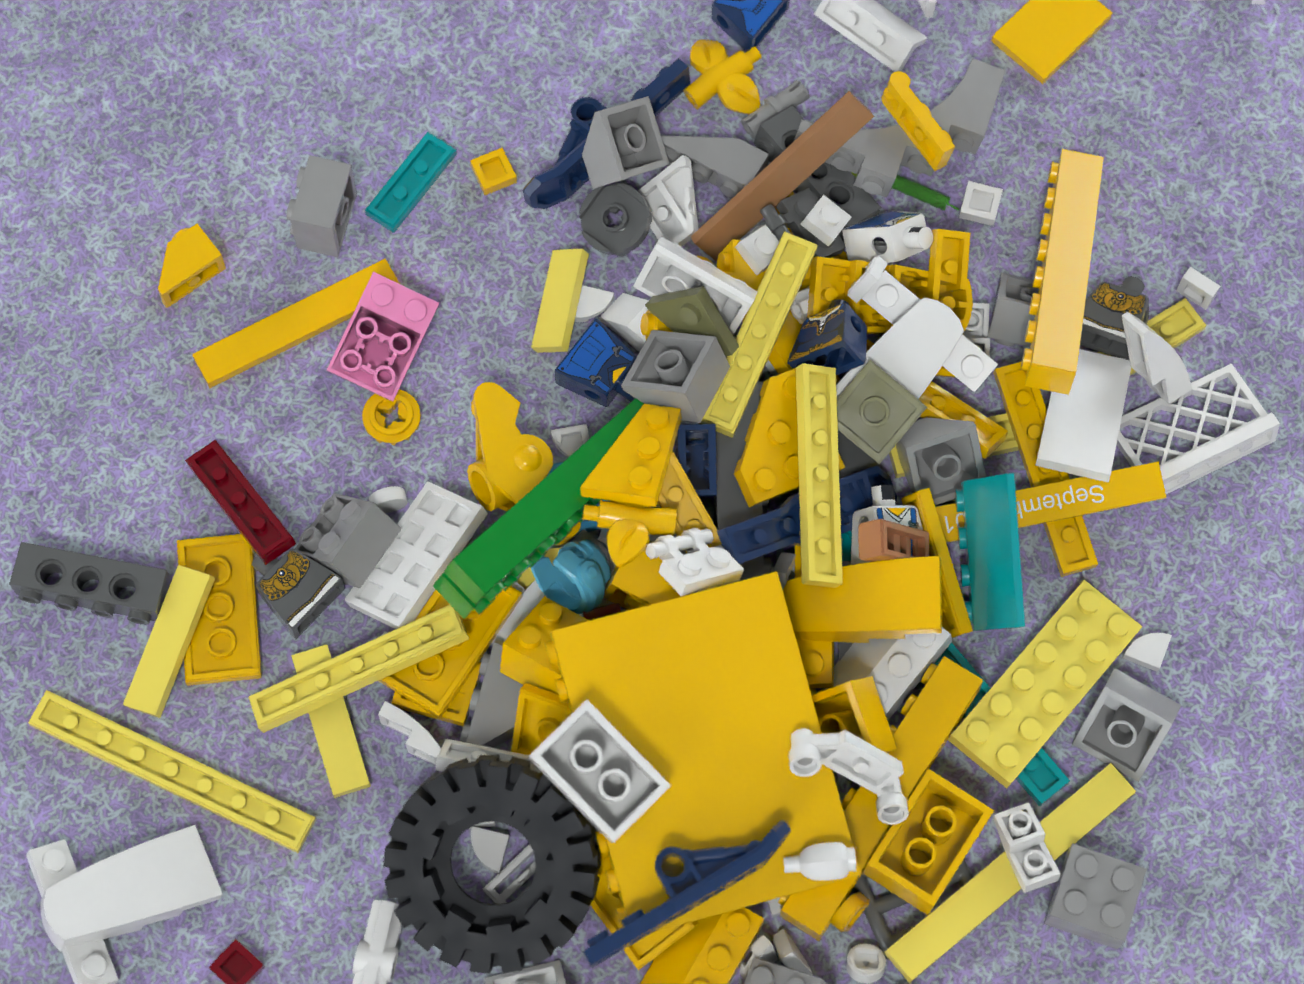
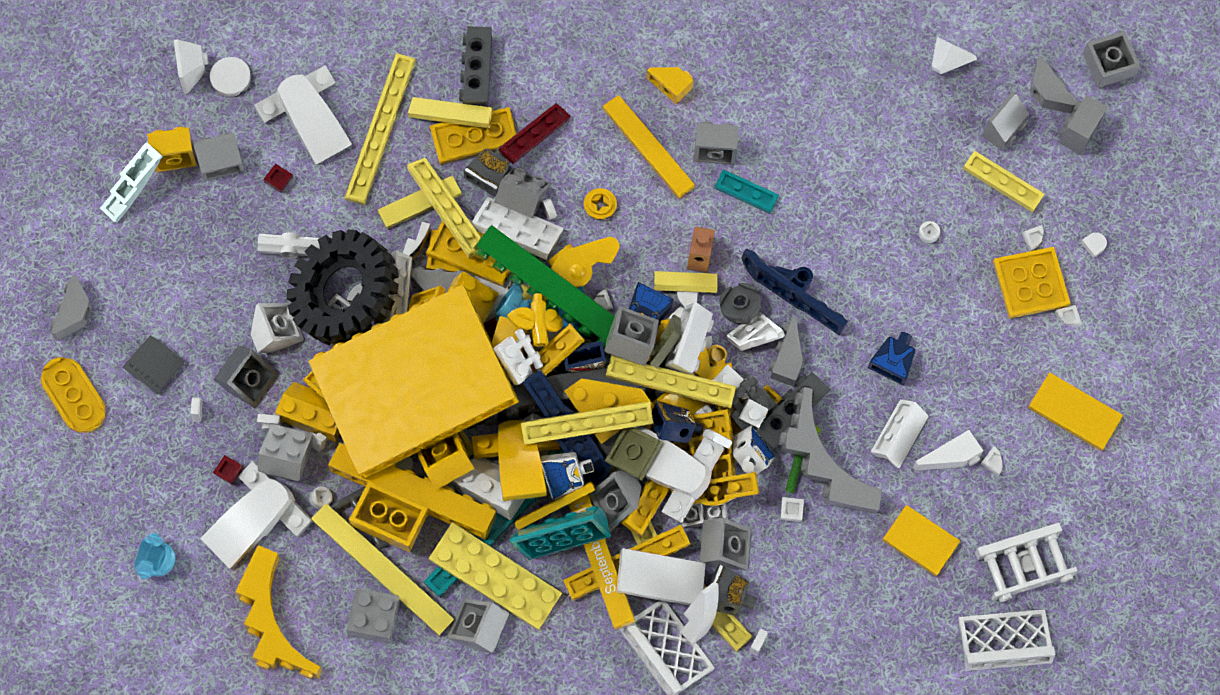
camera: 80 degrees right, 0 degrees up
bright pink slope [326,272,439,402] -> none
yellow plate [470,147,517,196] -> none
white brick [528,700,671,843] -> none
yellow wing [580,404,682,507] -> none
light grey slope [582,96,670,189] -> none
dark blue piece [583,821,791,968] -> none
yellow plant [683,39,762,114] -> none
medium nougat tile [691,91,874,261] -> none
light grey pin [741,80,810,139] -> none
white tile [773,929,813,976] -> none
white plant [784,842,857,881] -> none
white plate [788,729,909,825] -> none
yellow tile [830,892,870,932] -> none
nougat slope [858,519,929,562] -> none
yellow plate [881,71,955,171] -> none
white slope [993,802,1061,893] -> none
yellow brick [1021,149,1104,395] -> none
white tile [1123,633,1172,672] -> none
none -> nougat torso [687,227,715,273]

